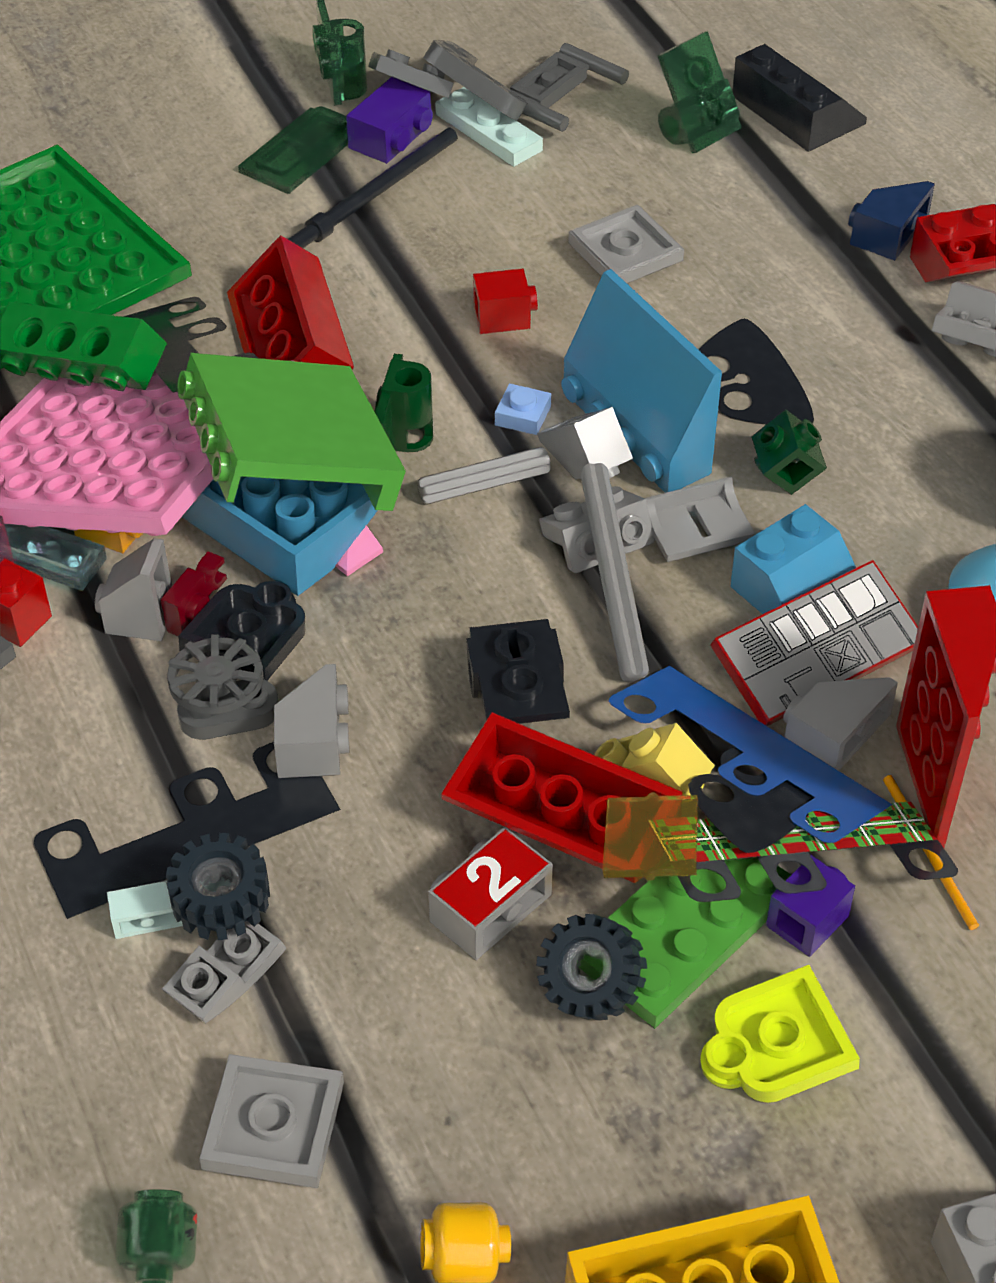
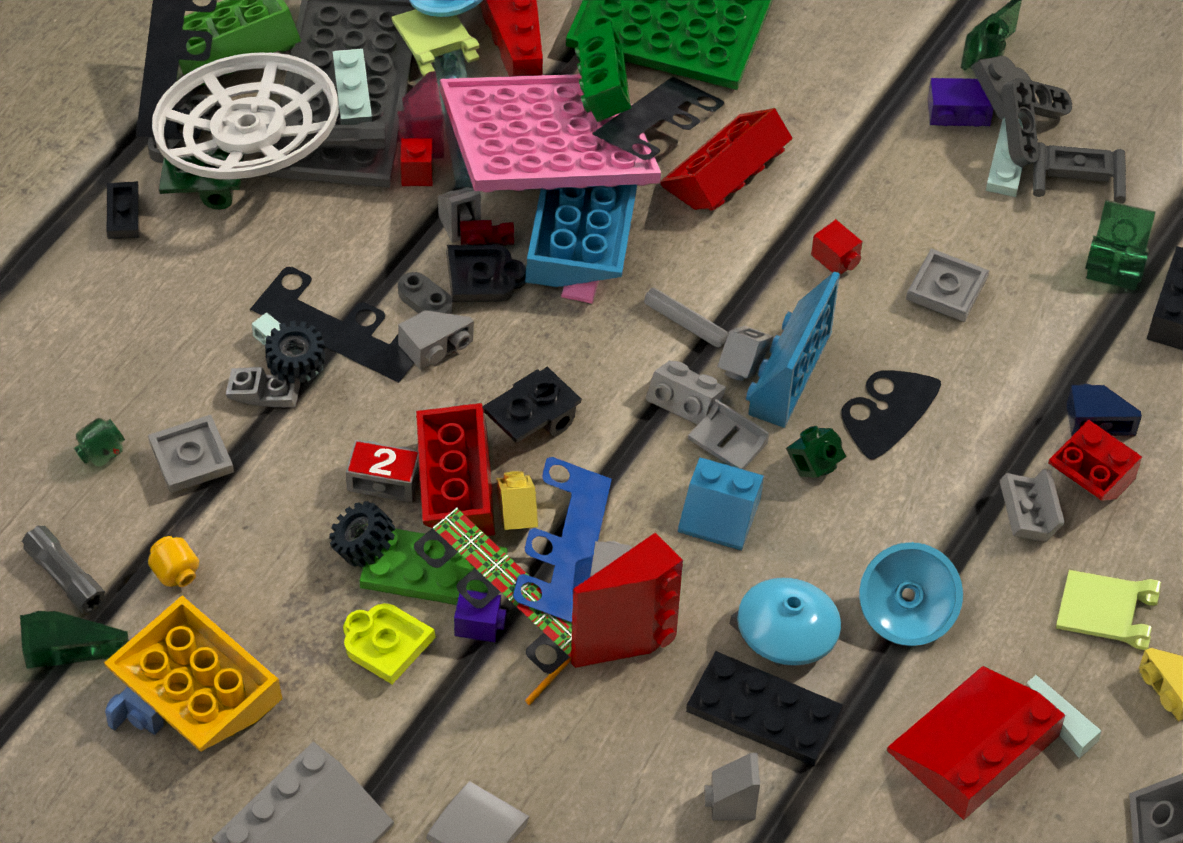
camera: 55 degrees right, 5 degrees up
dark grey wheel [167,634,264,715] -> none
bright green panel [177,353,406,511] -> none
clear green piece [238,106,348,194] -> none
black bar [288,127,458,248] -> none
dark green piece [374,353,433,453] -> none
light blue plate [495,383,551,435] -> none
light grey axle [580,462,649,682] -> none
clear yellow piece [603,793,699,881] -> none
black piece [688,748,815,853] -> none
tile [710,560,918,726] -> none

